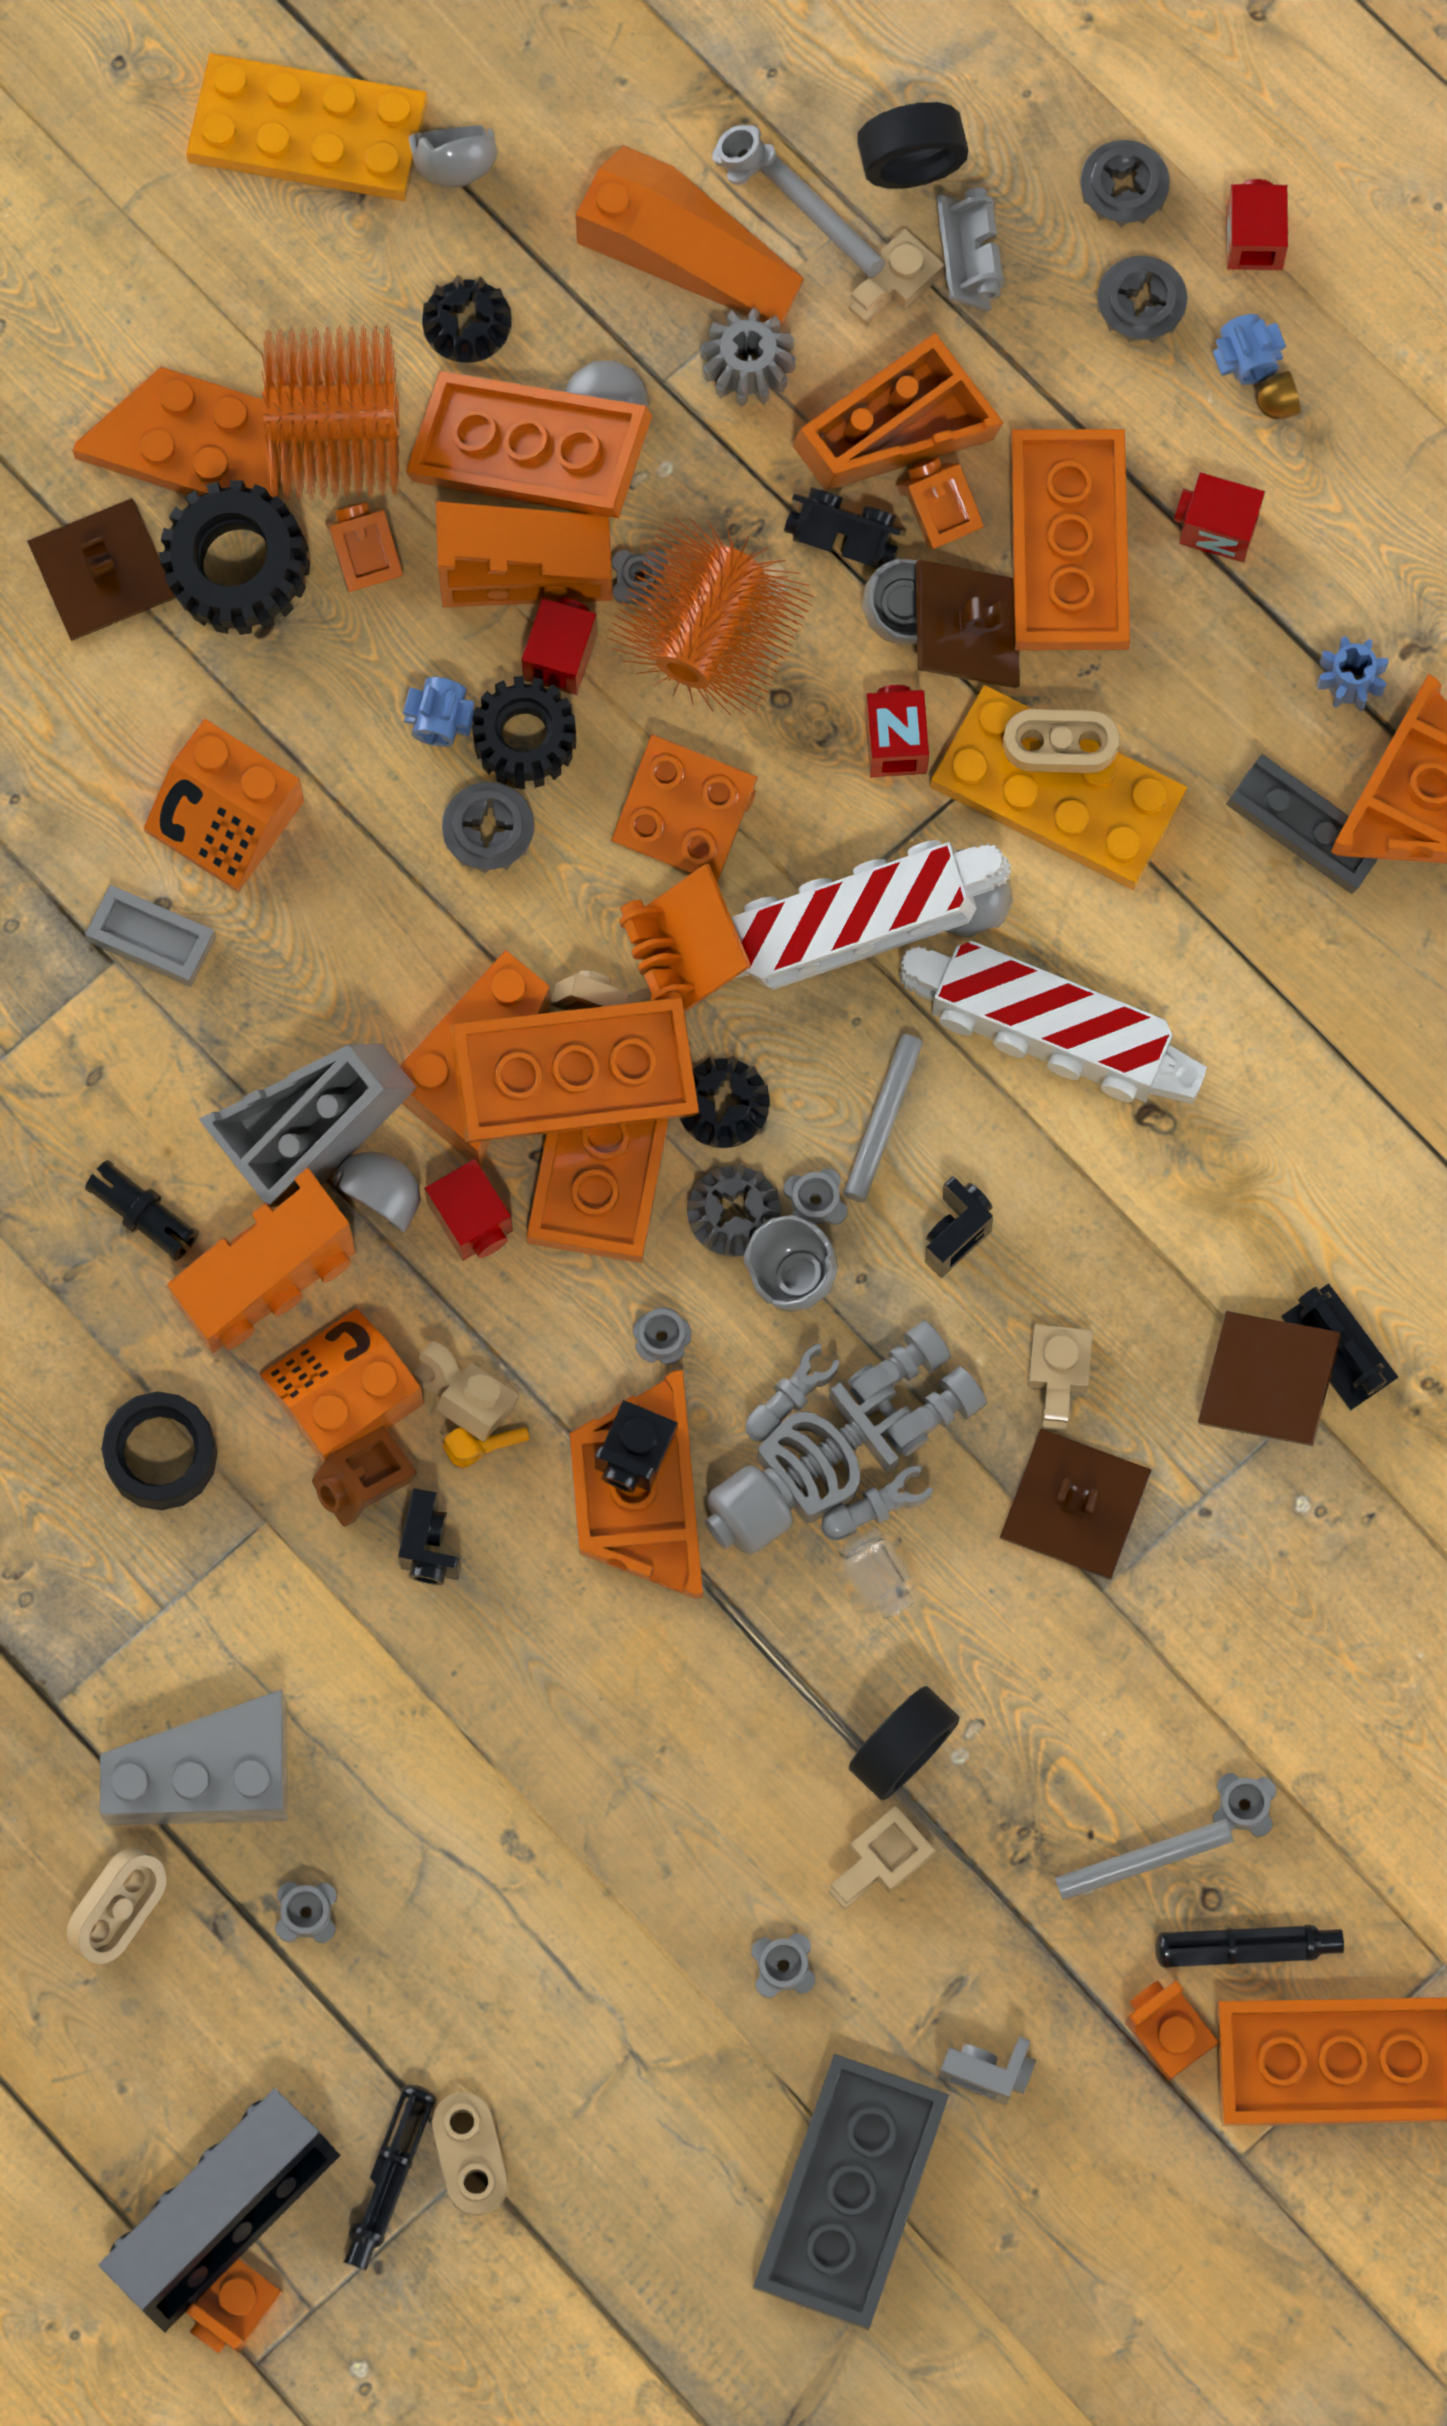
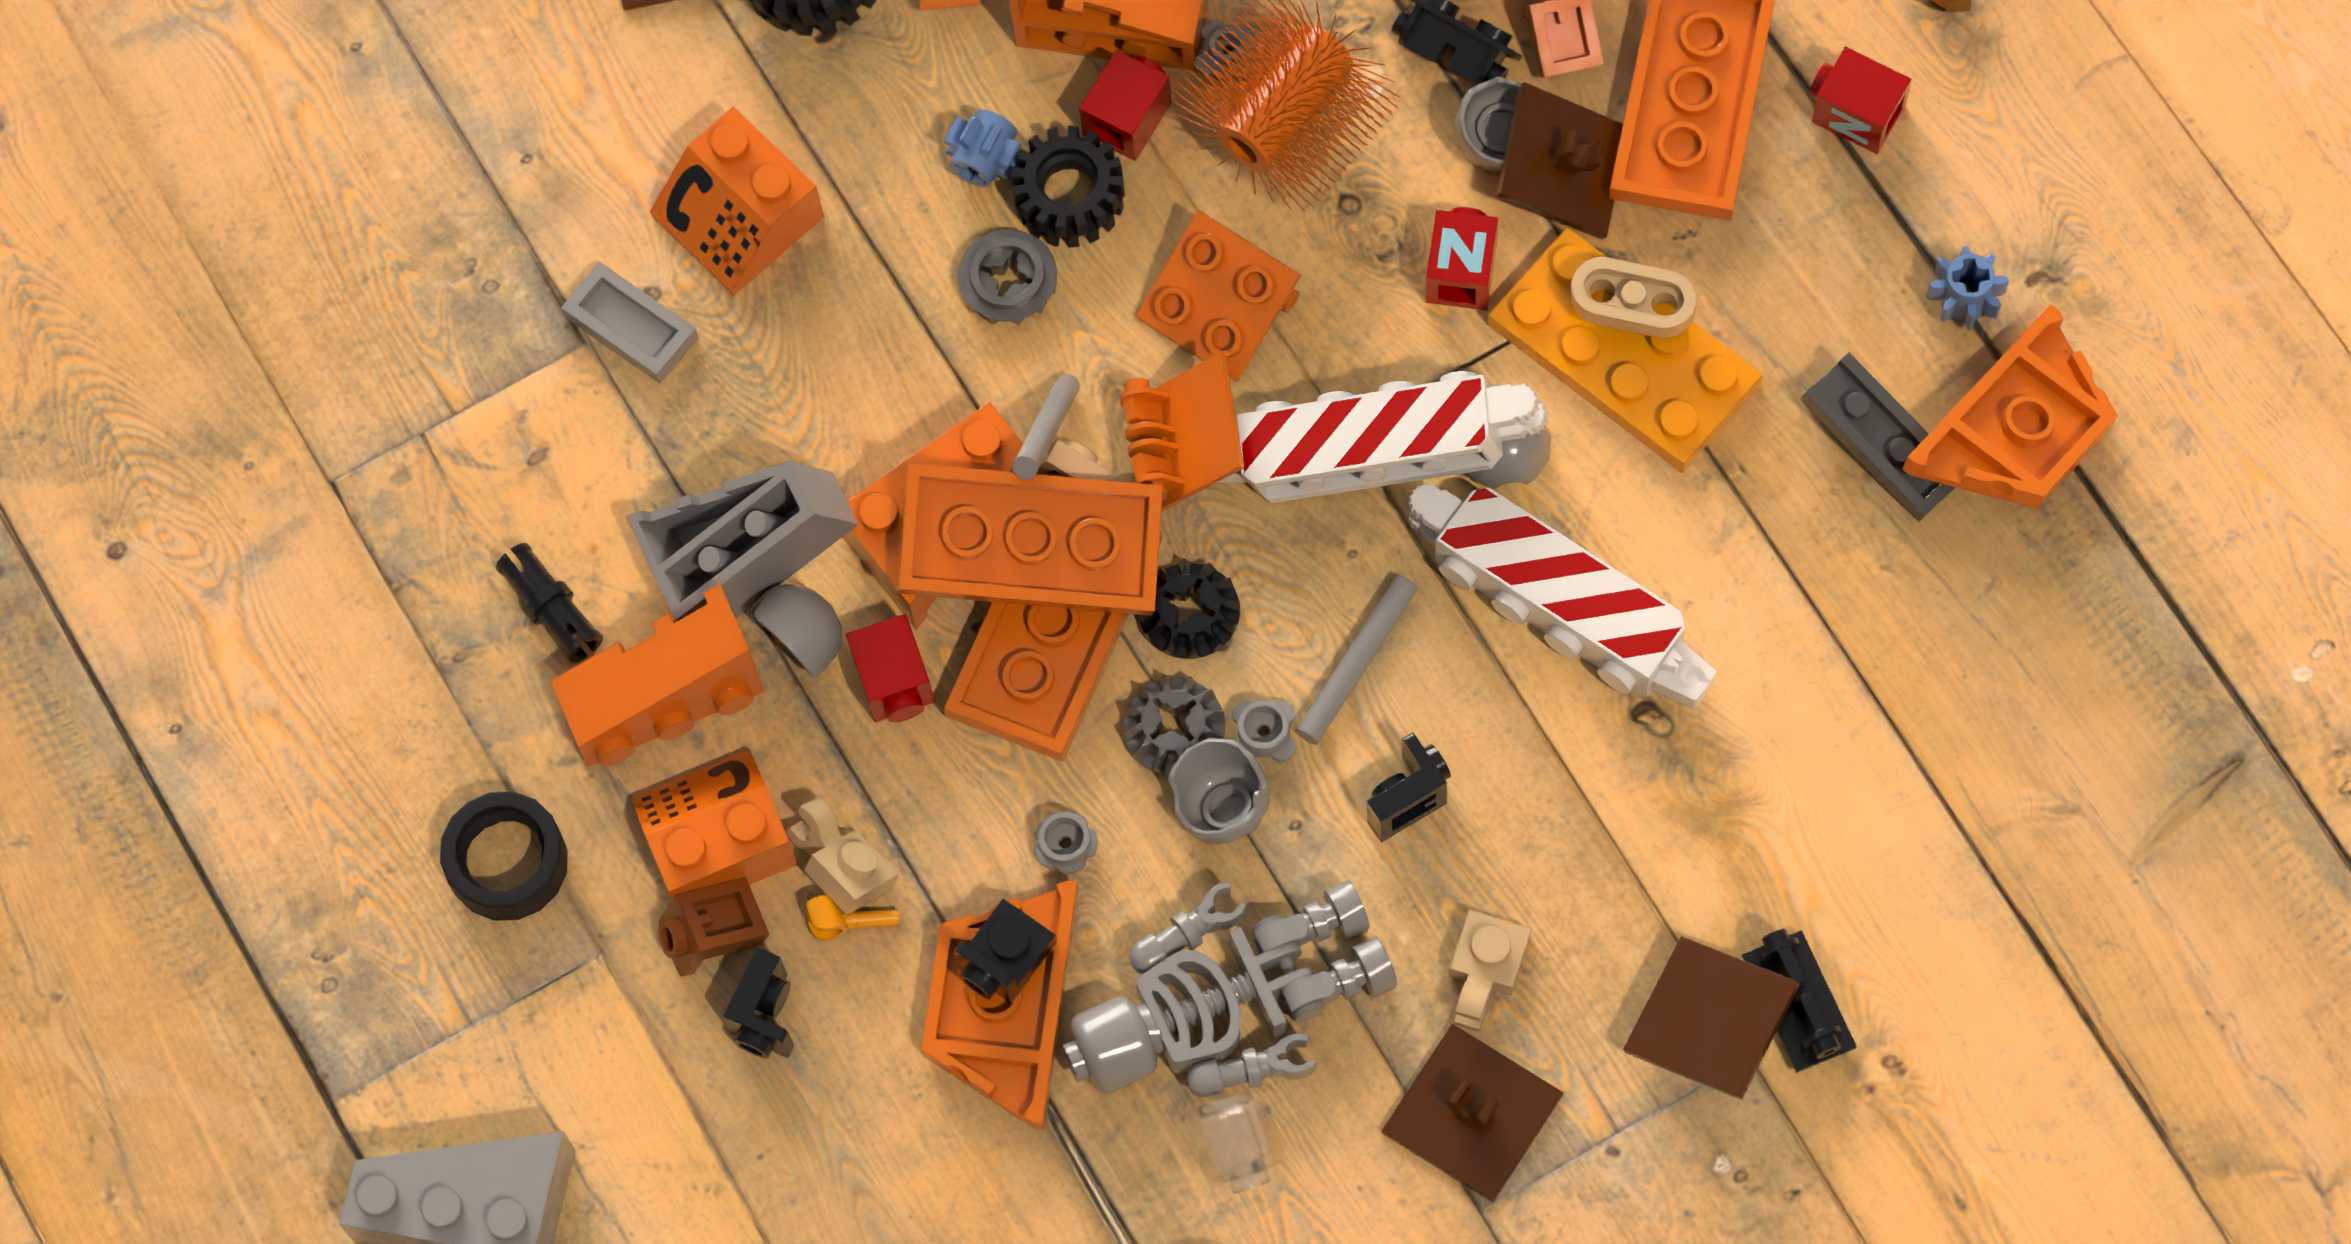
camera: 20 degrees right, 5 degrees down
none -> light grey bar [1012,374,1080,480]

